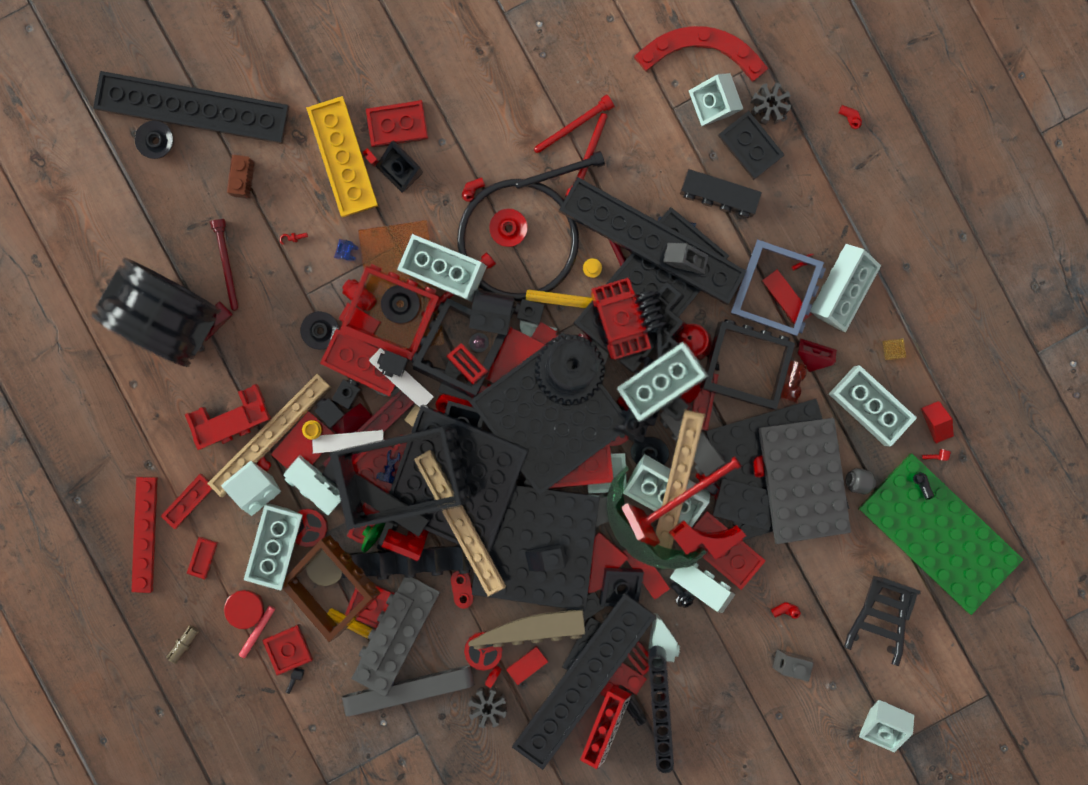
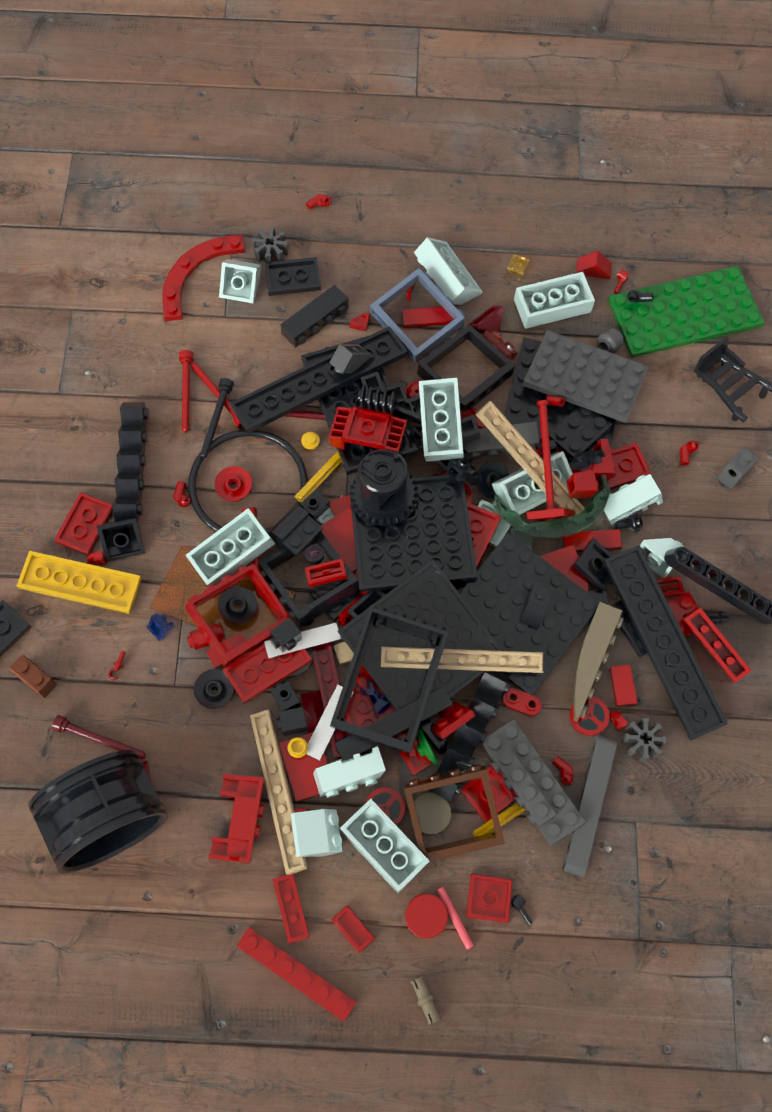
camera: 65 degrees left, 20 degrees down
none -> black brick [113,402,149,522]
none -> red tile [349,313,371,331]
none -> red arm [552,755,574,785]
none -> black plate [570,449,606,470]

